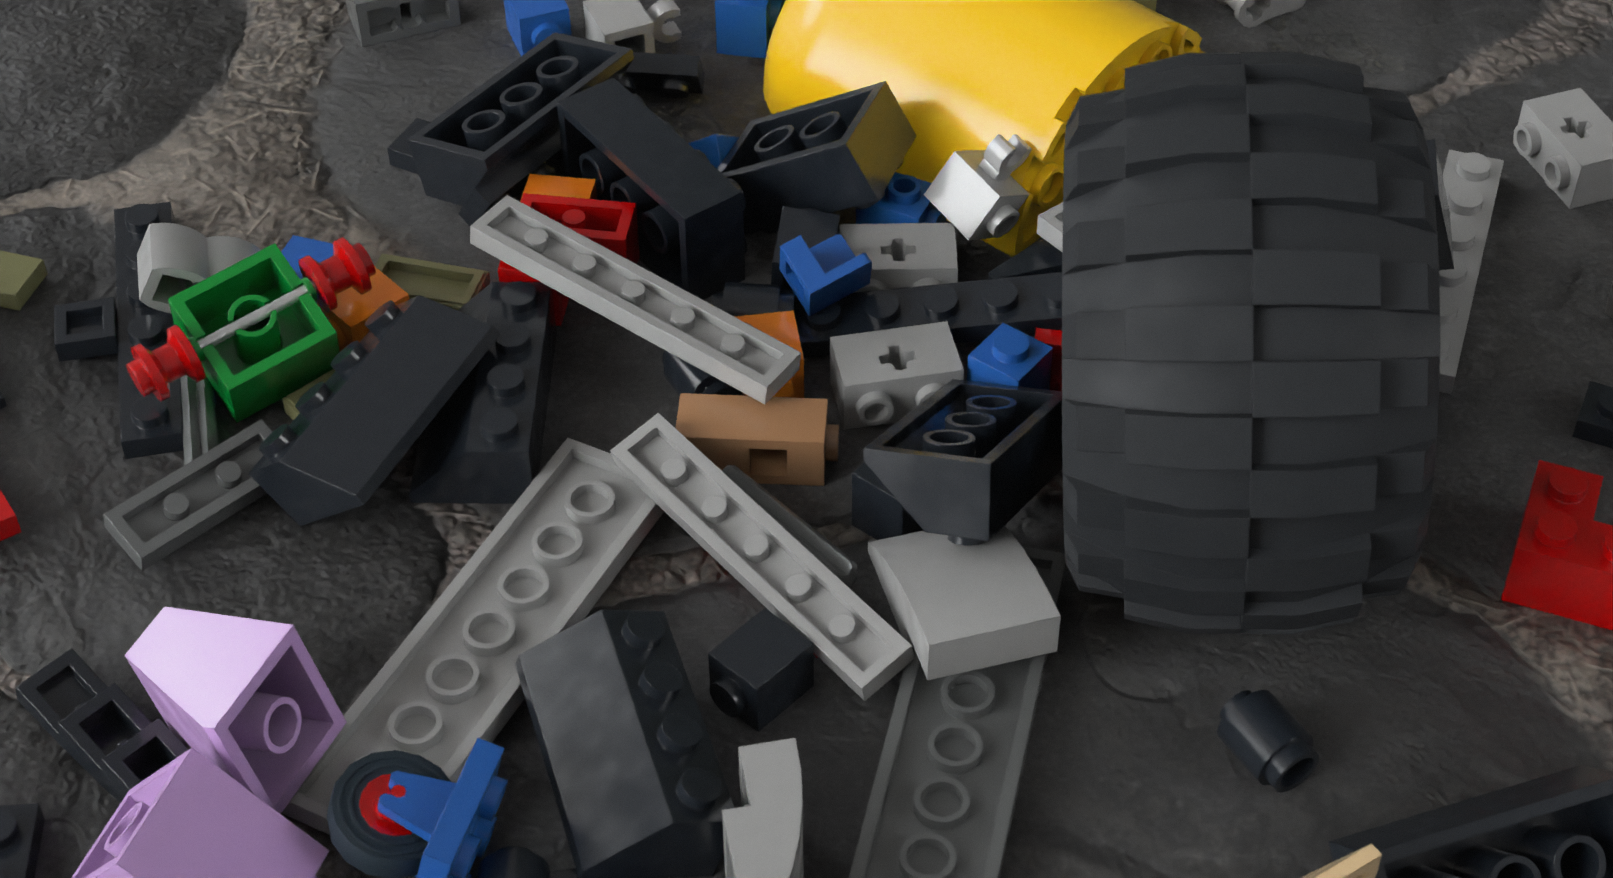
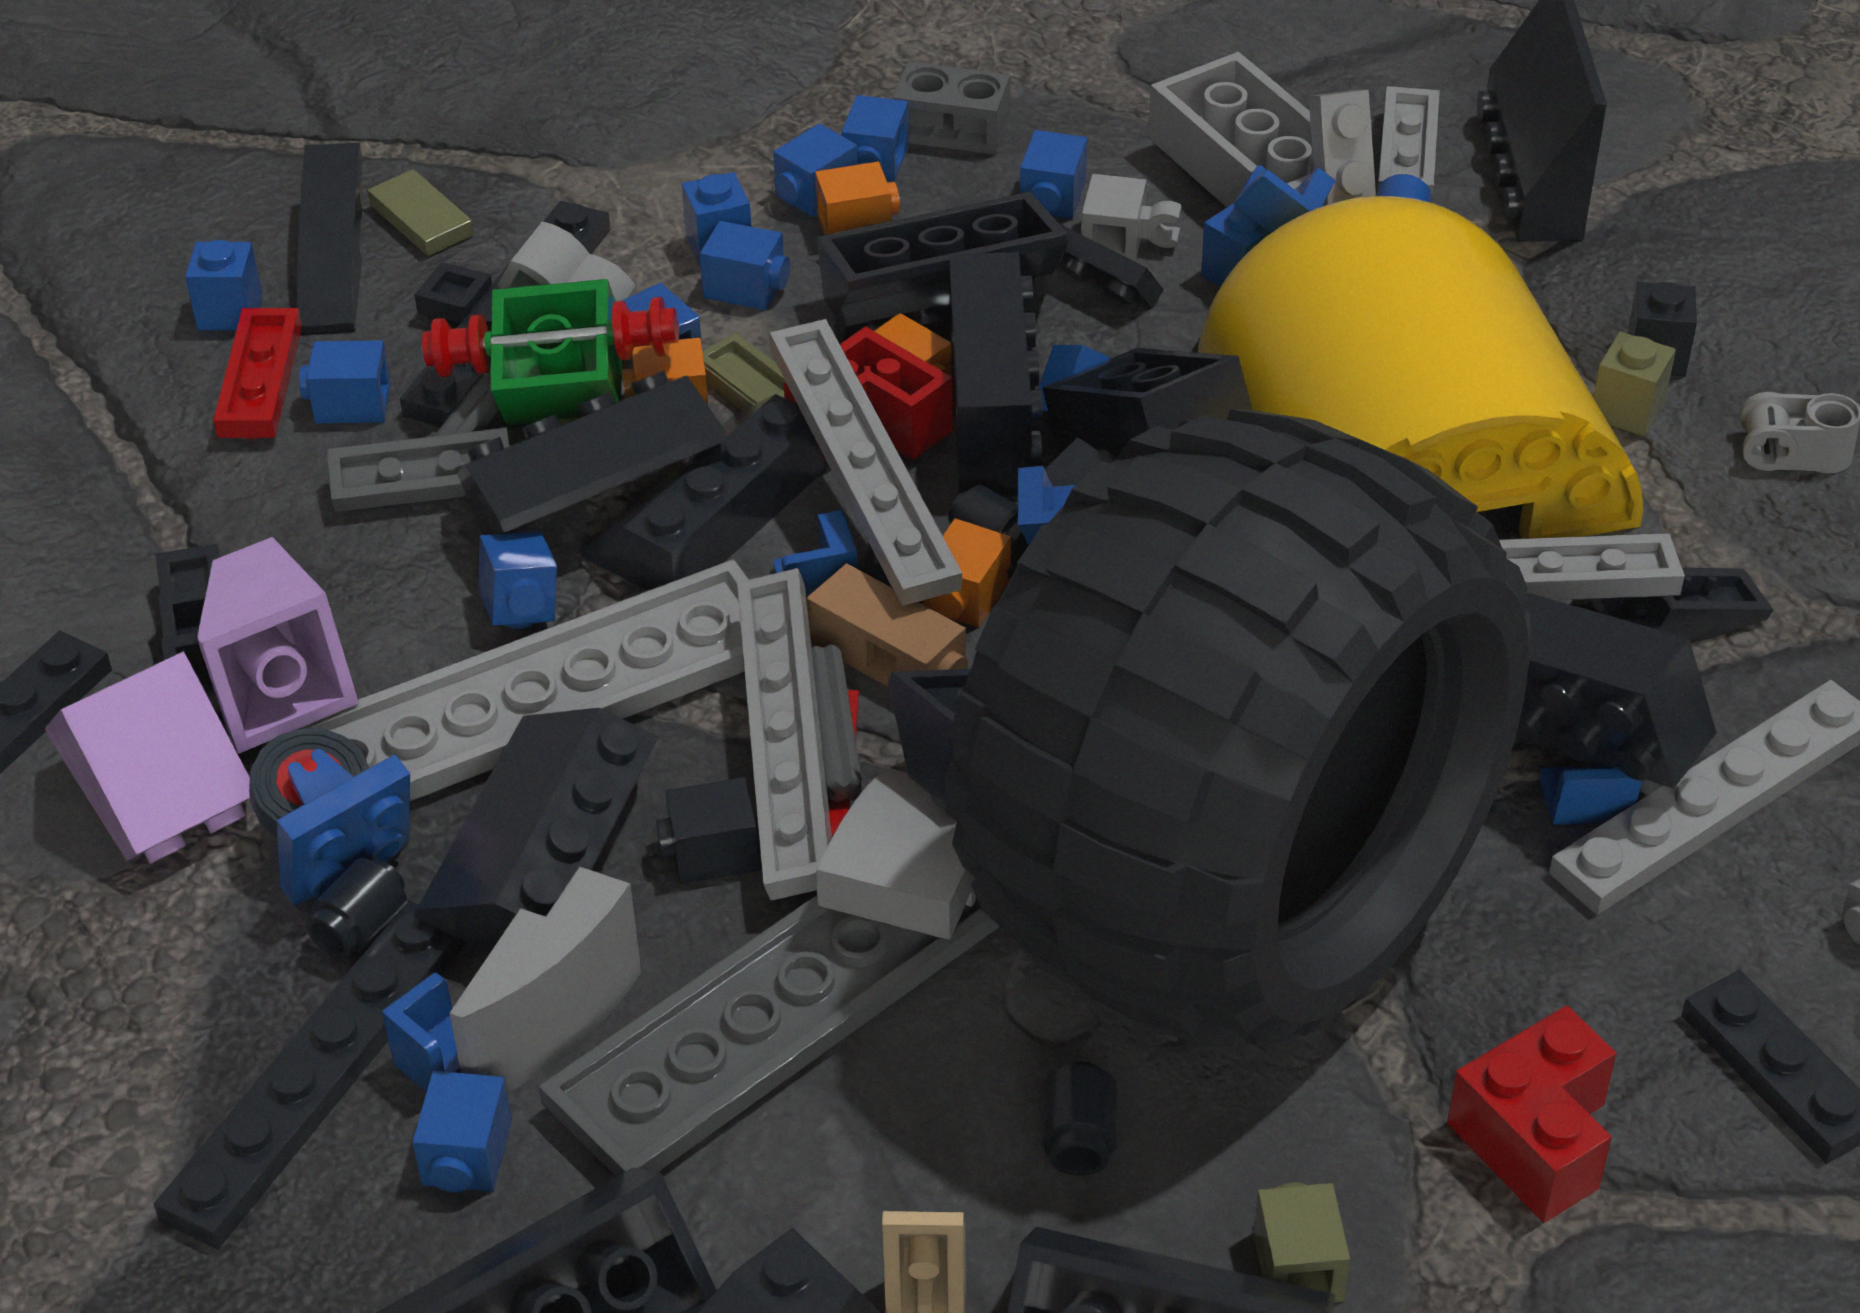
camera: 35 degrees right, 0 degrees up
none -> blue brick [299,340,391,424]
none -> blue brick [478,532,557,629]
none -> blue brick [681,172,752,268]
none -> blue brick [700,220,790,310]
none -> blue brick [773,123,858,218]
none -> blue panel [773,510,858,602]
none -> orange brick [815,161,900,235]
none -> blue brick [841,95,909,182]
none -> olive brick [1253,1182,1350,1303]

